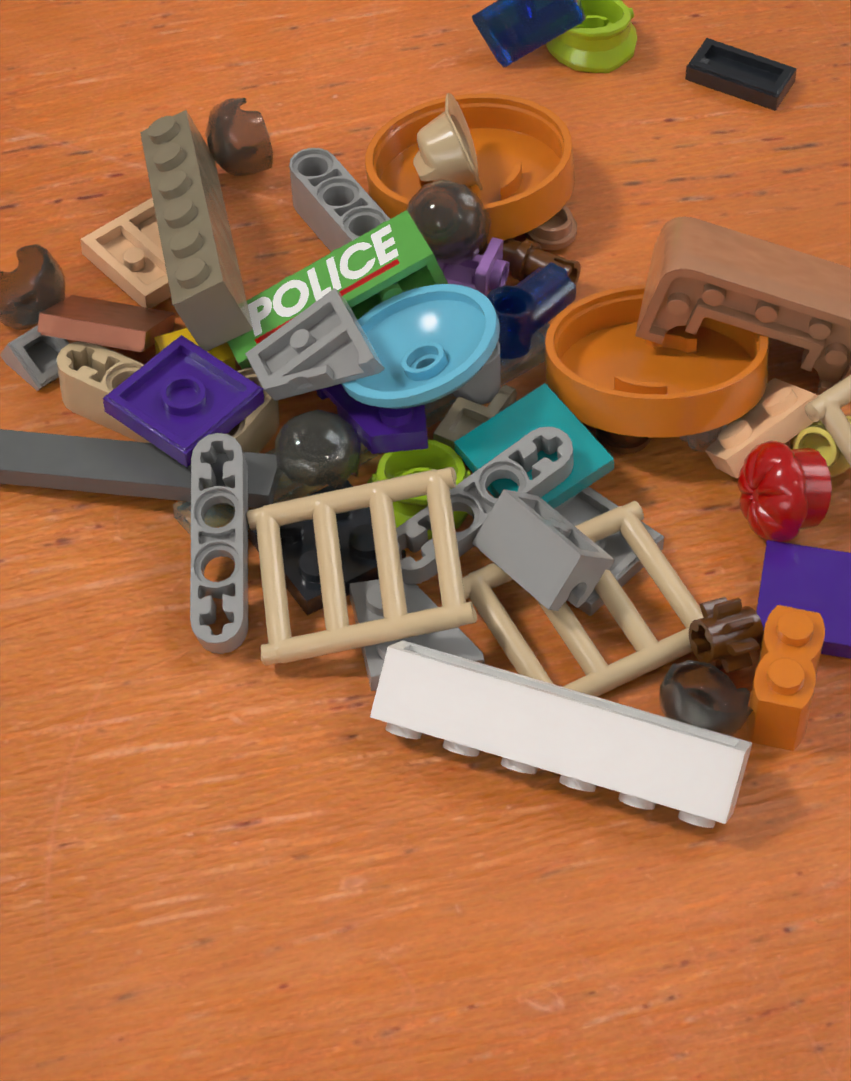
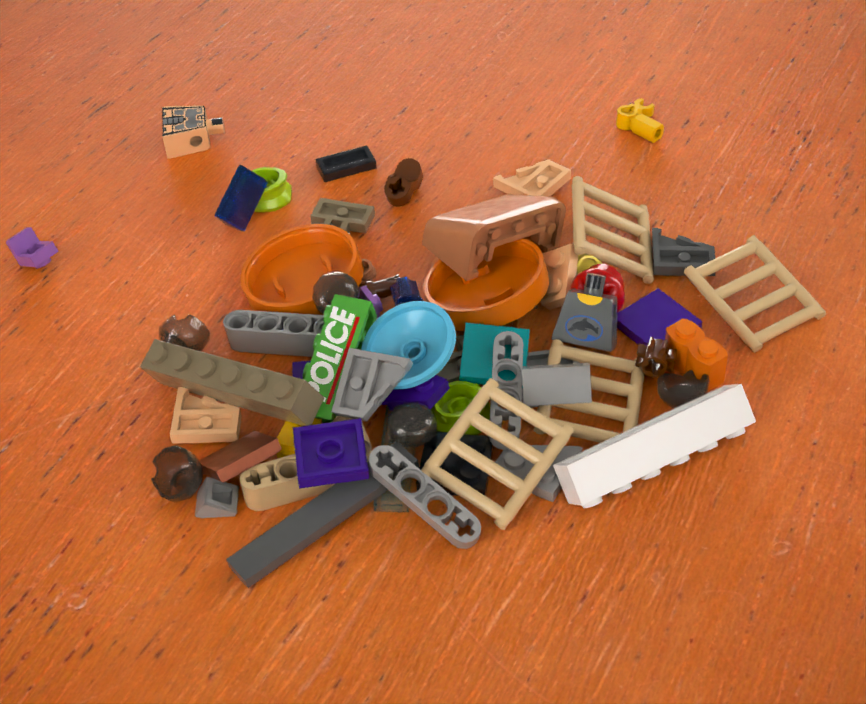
camera: 45 degrees left, 5 degrees down
tan piece [413,93,483,191] -> none
none -> dark tan hinge [310,198,375,234]
none -> reddish brown piece [384,158,423,207]
none -> dark grey torso [551,273,617,352]

